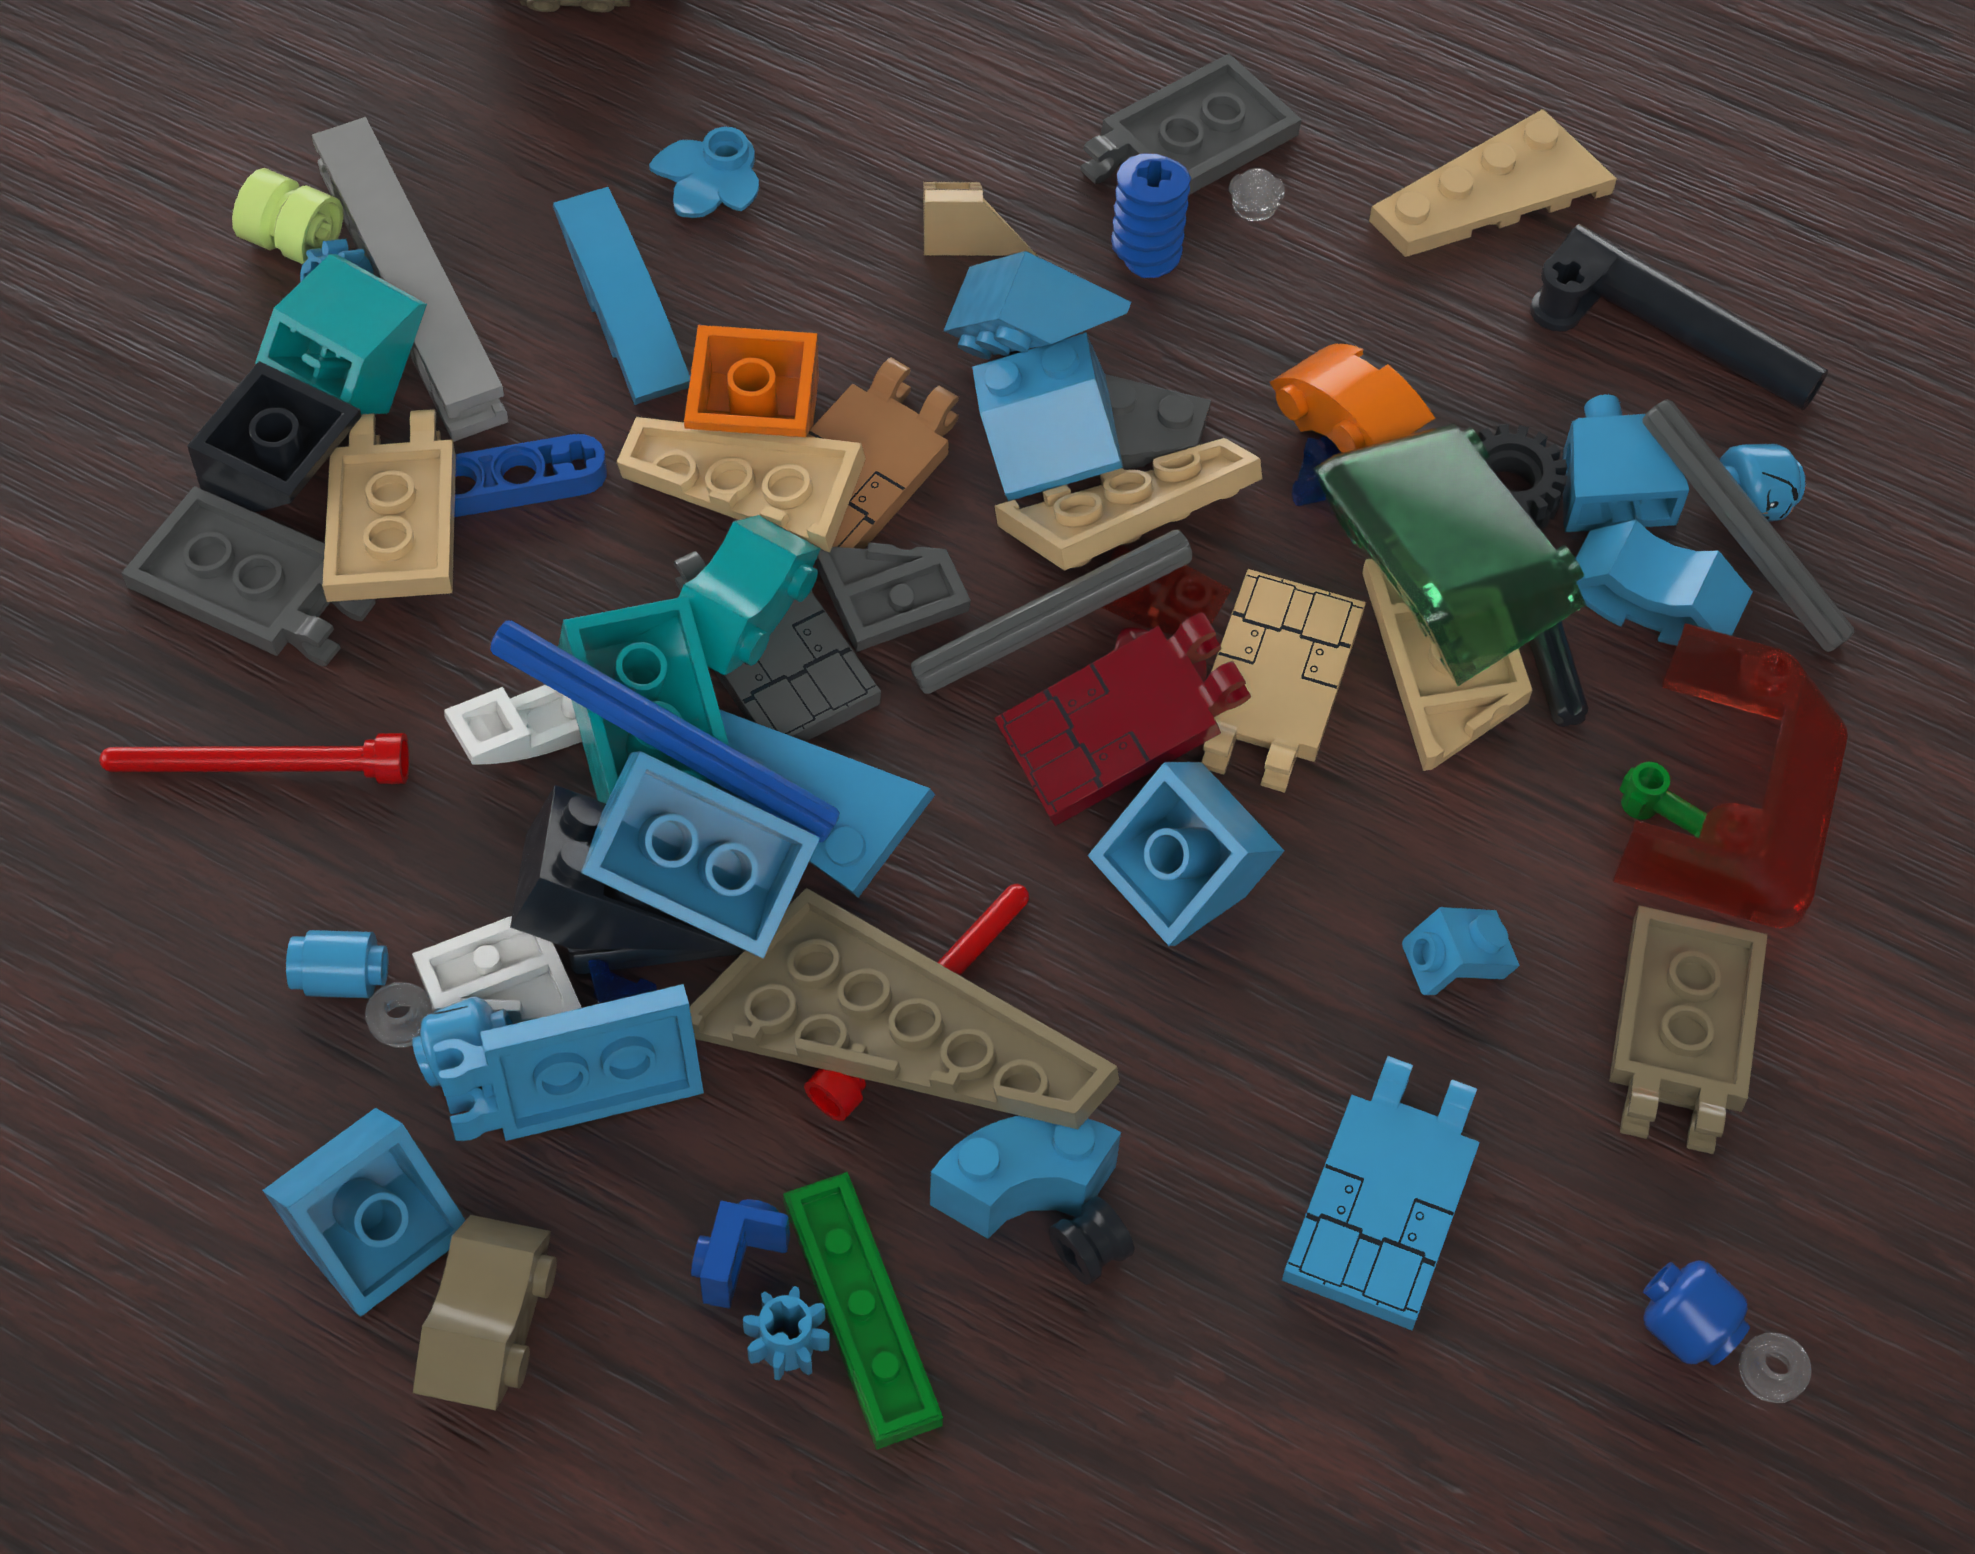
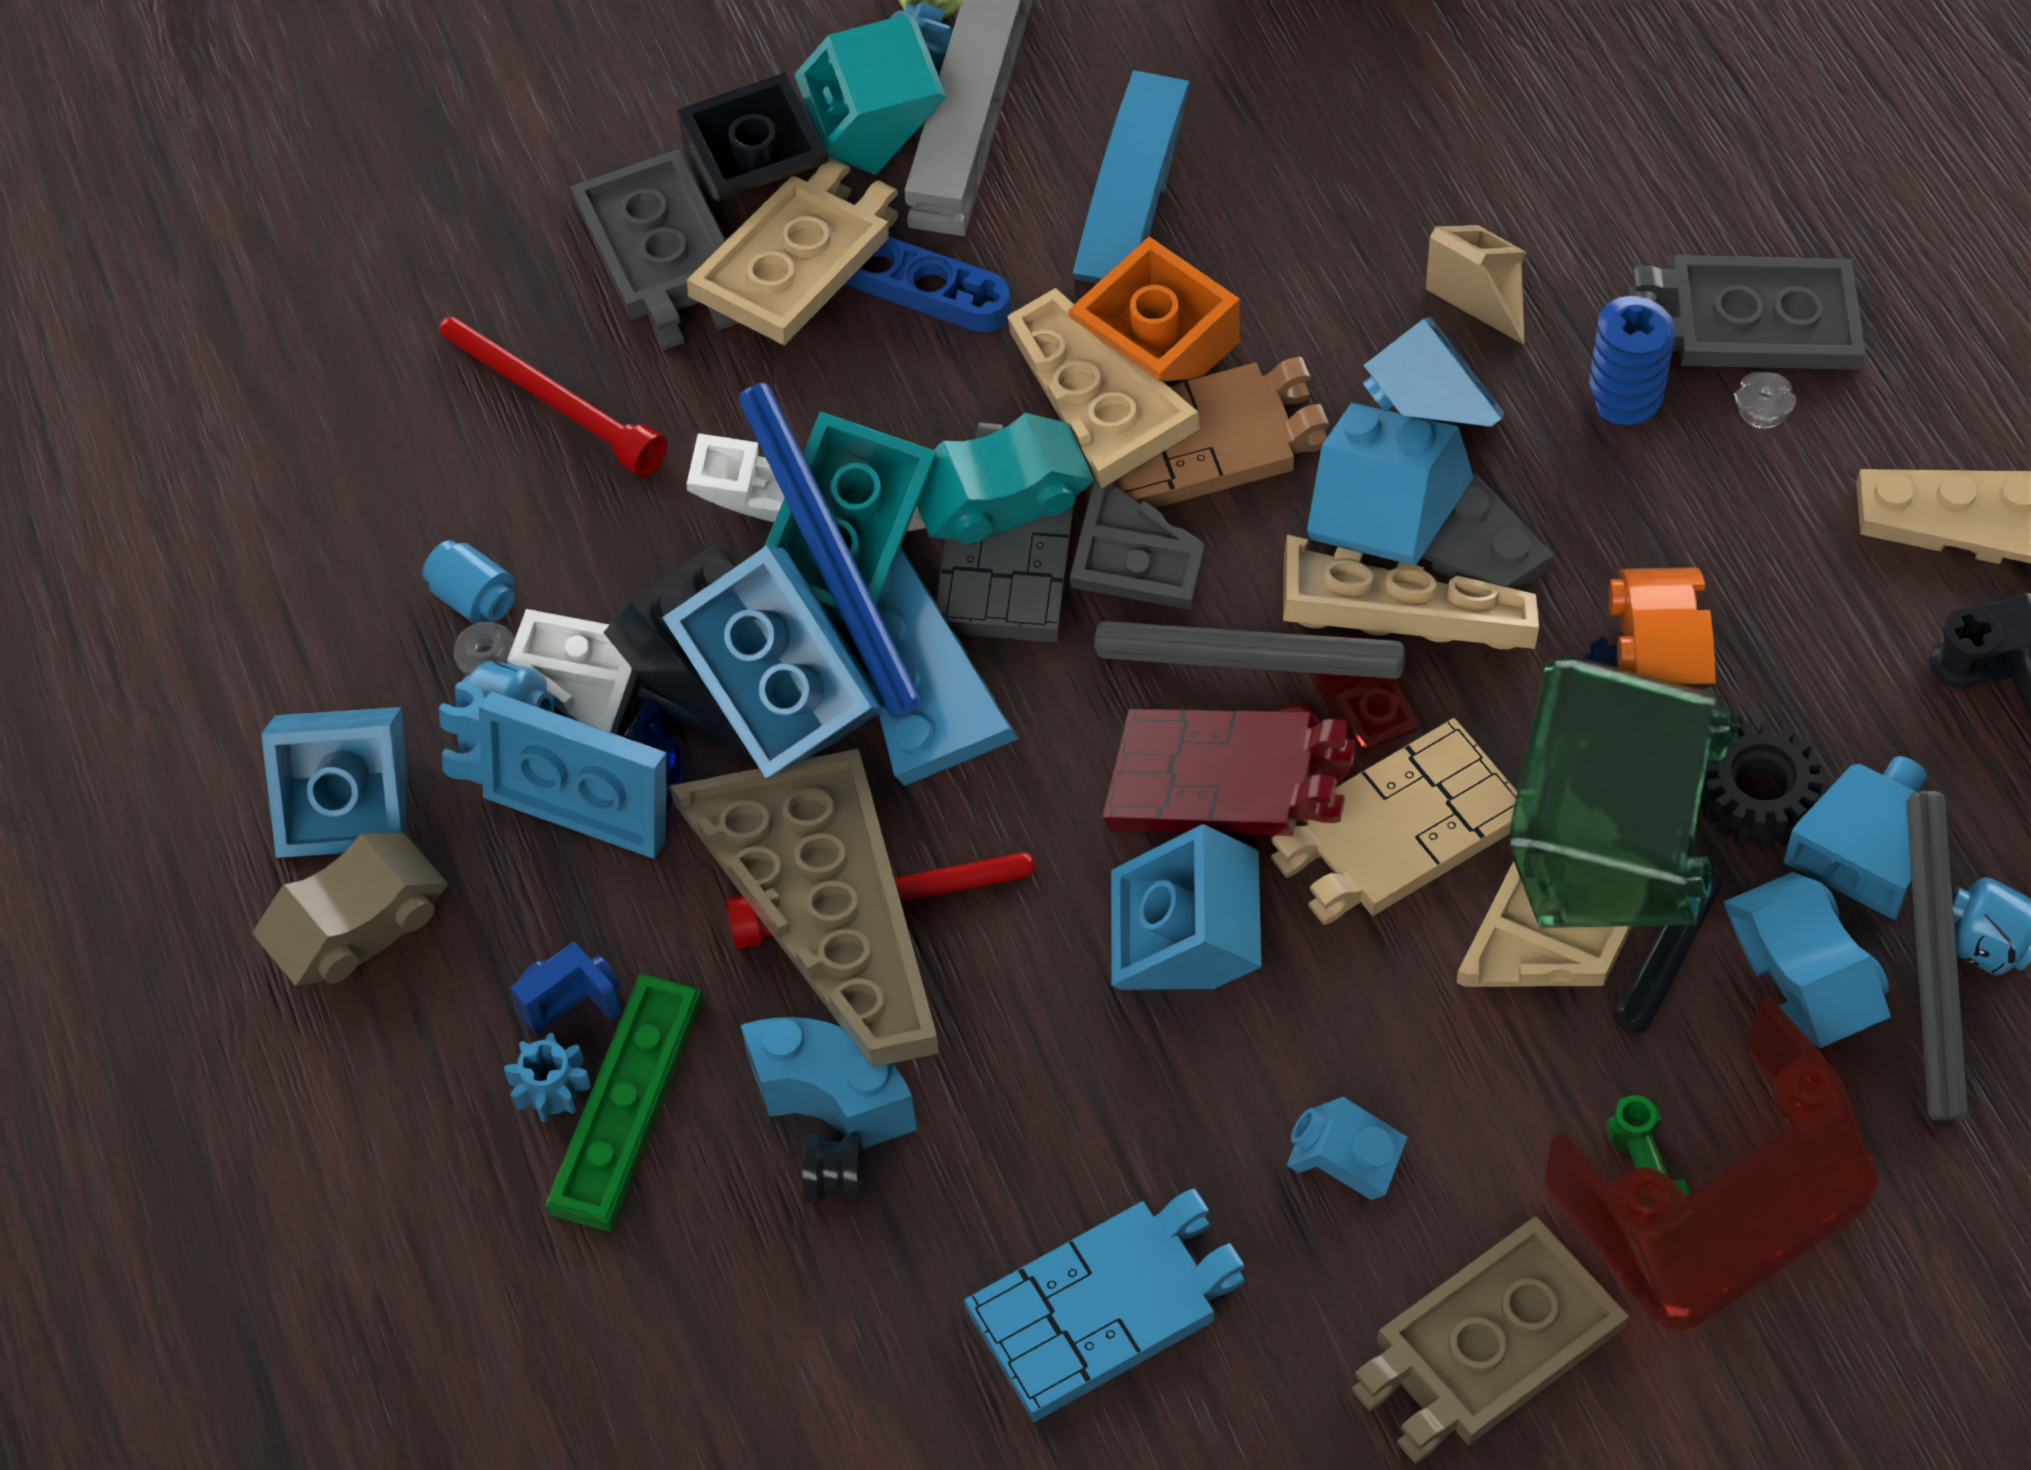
camera: 45 degrees right, 0 degrees up
dark azure plate [649,127,759,218] -> none

